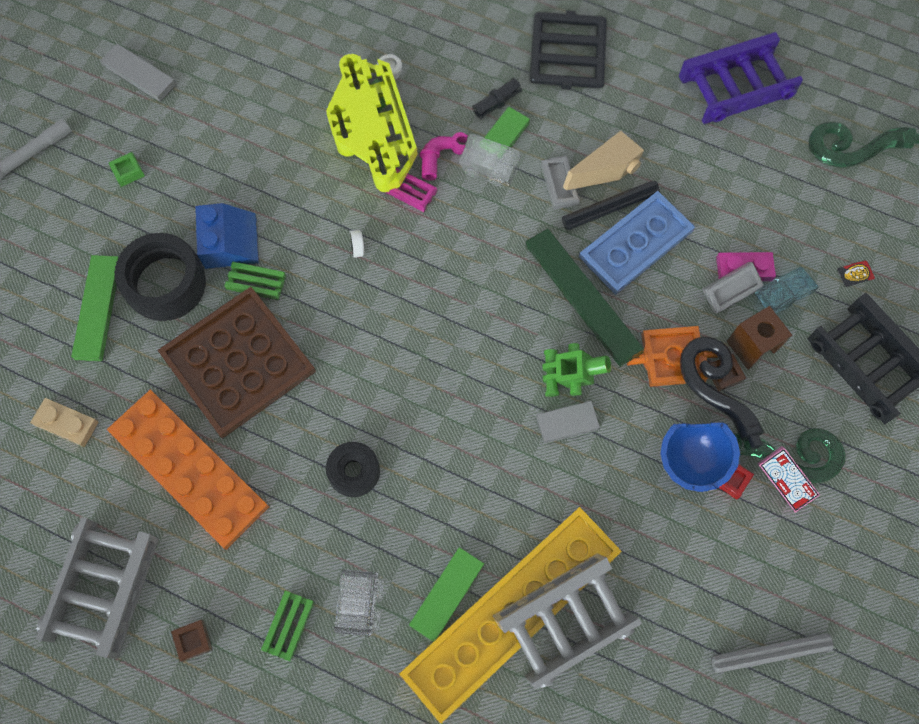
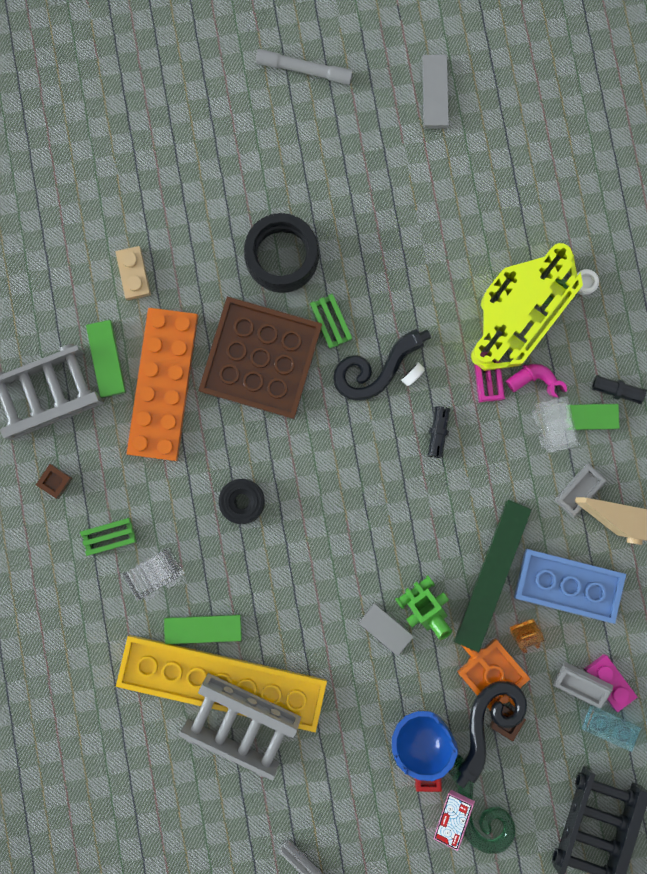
camera: 55 degrees right, 15 degrees up
bright green tile [71,255,118,361] -> none
bright green tile [108,152,145,187] -> none
blue slope [195,203,259,269] -> none
black axle [562,181,660,230] -> none
reddish brown piece [727,306,793,370] -> none
none -> bright green tile [86,320,126,398]
none -> black plant [333,329,431,401]
none -> black pin [427,406,451,458]
none -> clear orange tile [509,619,544,653]

